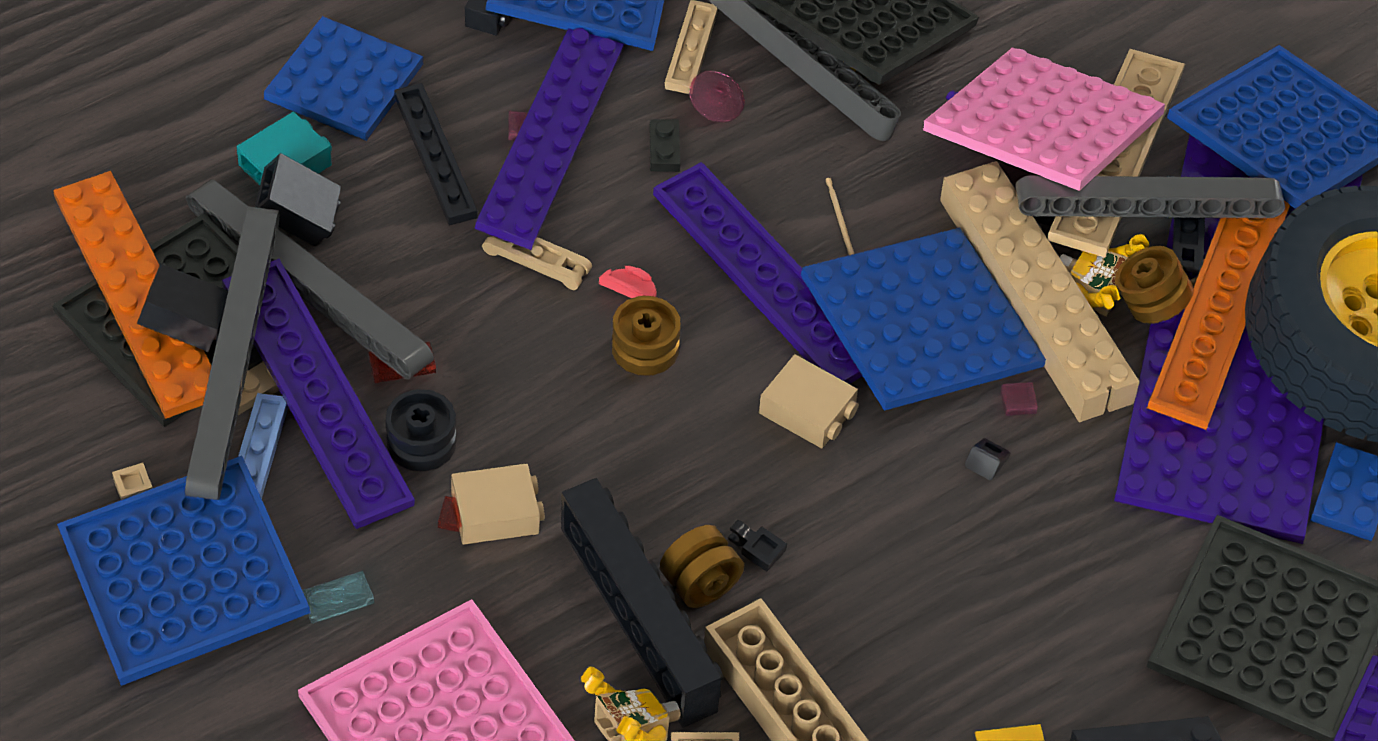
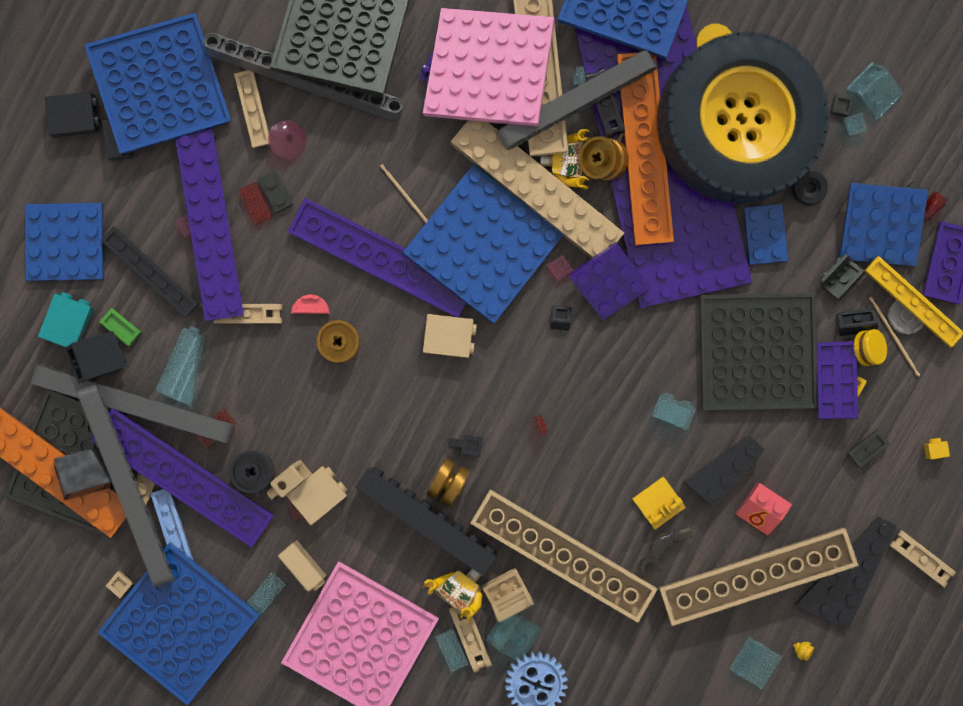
camera: 25 degrees left, 35 degrees up
none -> bright green tile [99,308,142,347]
none -> clear light blue slope [155,326,204,406]
none -> clear red plate [239,182,273,225]
none -> tan torso [267,460,312,500]
none -> tan brick [278,540,326,591]
none -> clear red tile [533,415,548,435]
none -> dark purple plate [569,242,650,320]
none -> clear light blue brick [650,392,696,430]

